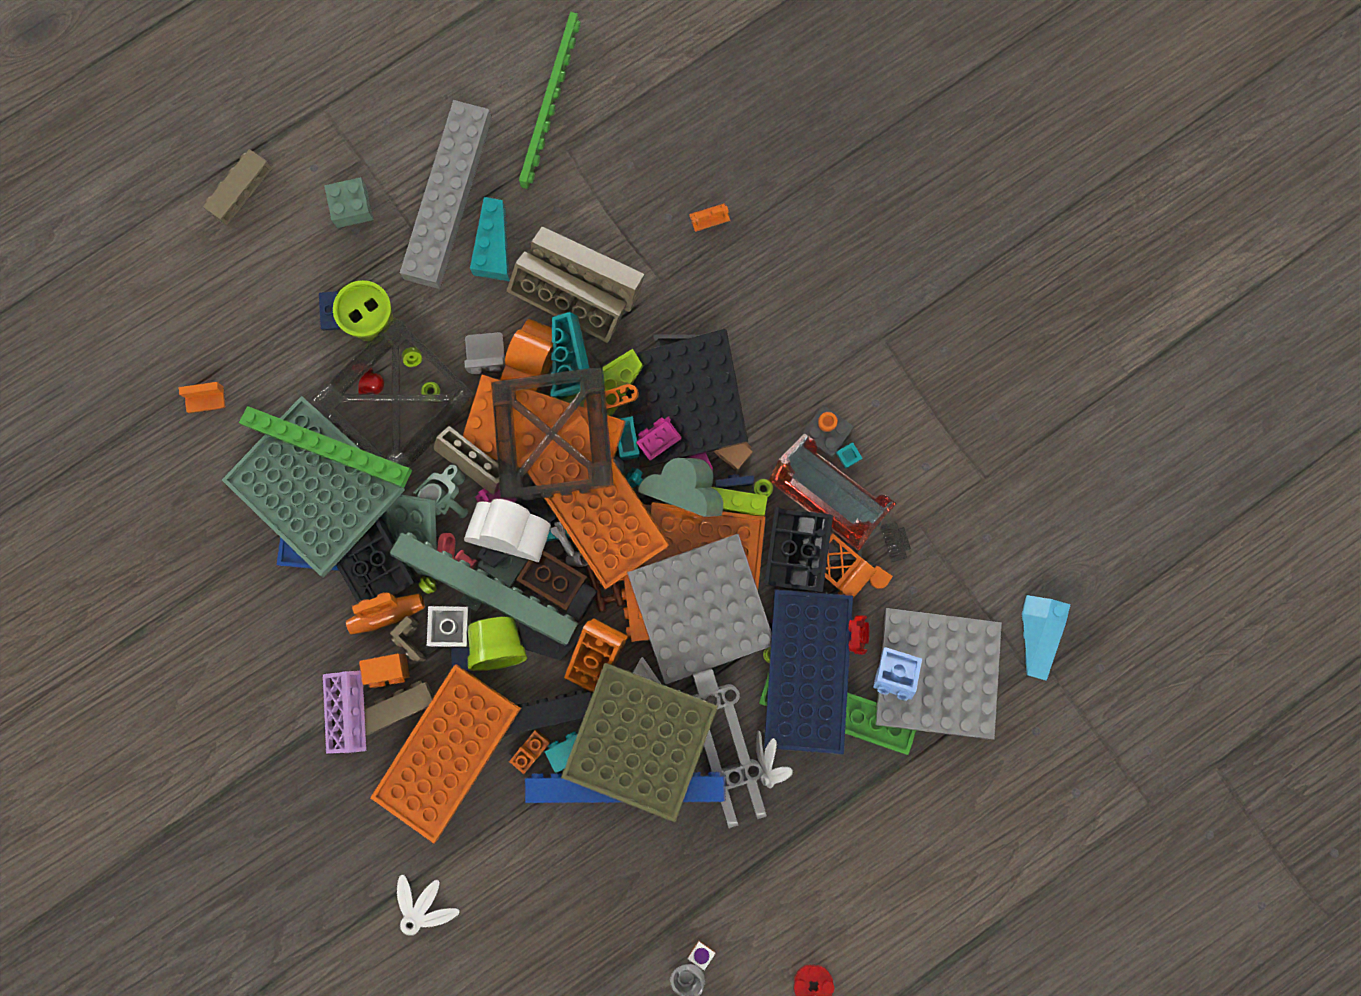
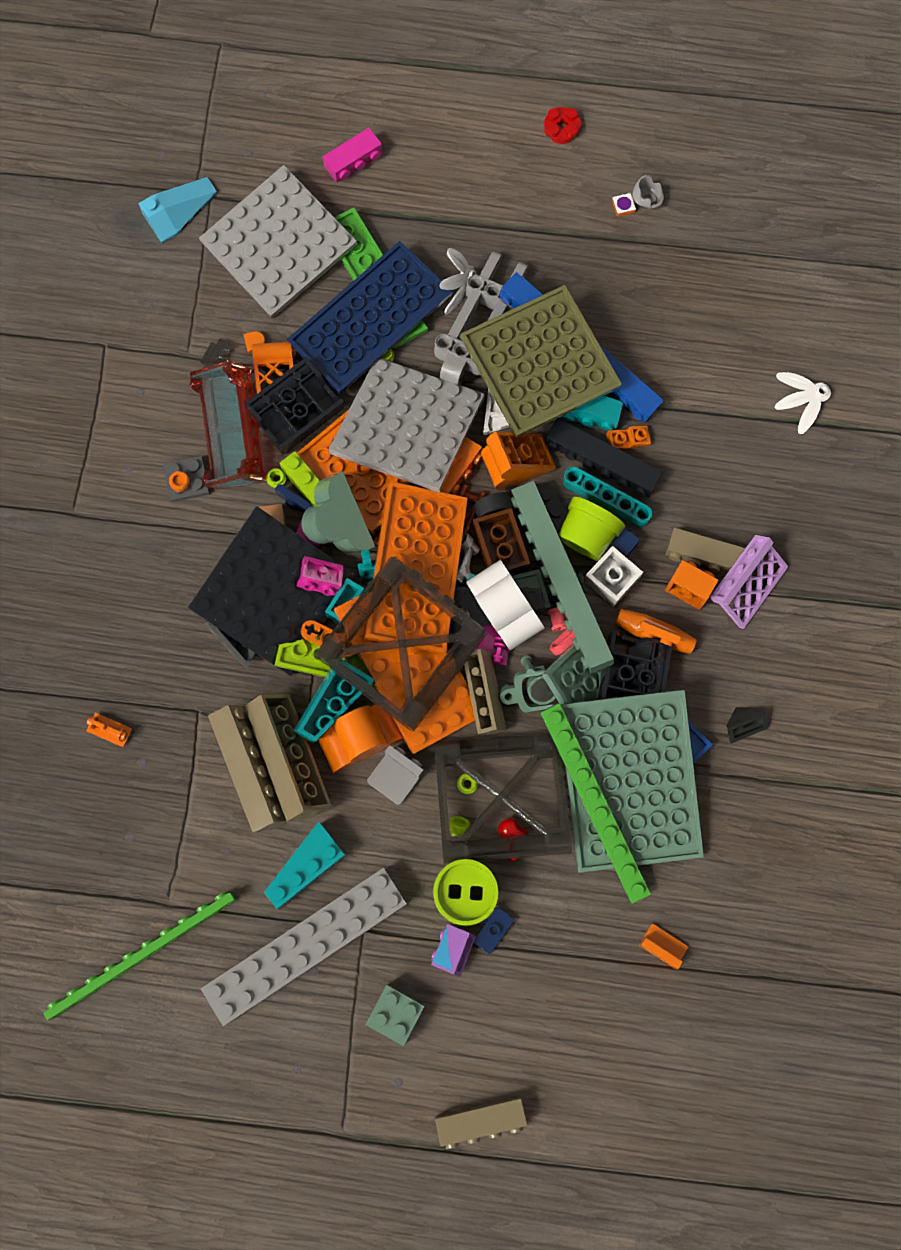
camera: 135 degrees left, 5 degrees down
orange plate [371,664,521,843] -> none
dark tan bracket [390,616,427,662] -> none
lime plate [418,576,437,594] -> none
teal plate [836,442,863,469] -> none
red plate [849,615,870,655] -> none
light blue plate [873,647,922,701] -> none
none -> dark pink brick [323,128,383,183]
none -> medium lavender brick [431,924,476,977]
none -> teal beam [563,467,652,528]
none -> pearl dark grey slope [726,707,768,744]

